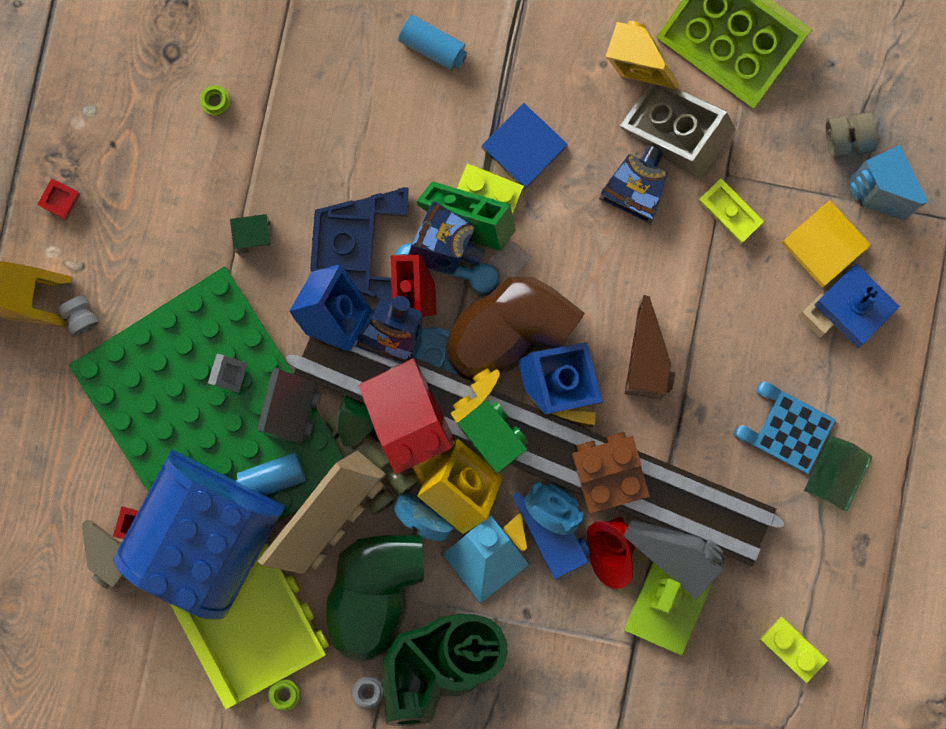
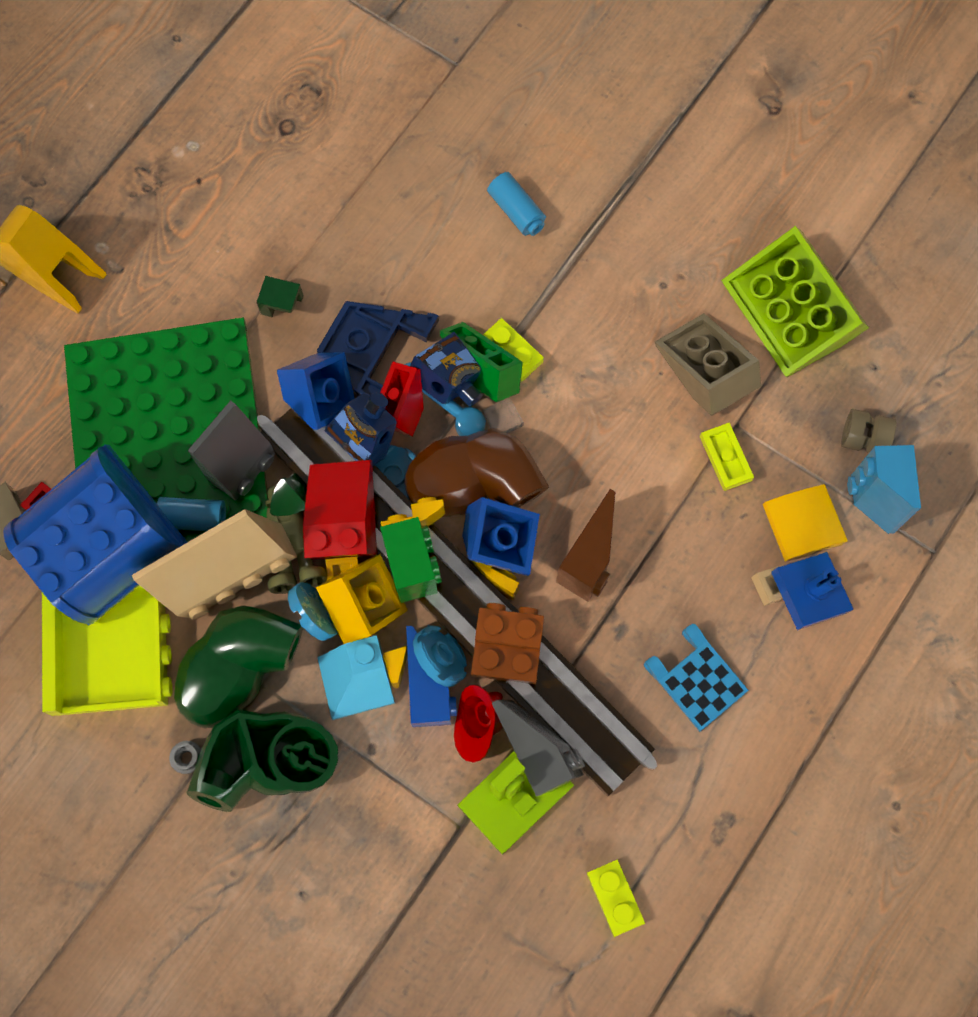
camera: 20 degrees right, 10 degrees down
red plate [37,178,80,220] -> none
light grey wheel [58,295,100,337] -> none
lime plate [200,85,230,116] -> none
light grey plate [208,354,248,393] -> none
lime plate [269,679,300,711] -> none
blue tile [481,103,568,189] -> none
torso [599,145,668,225] -> none
yellow slope [606,21,679,89] -> none
clear green panel [804,435,872,511] -> none

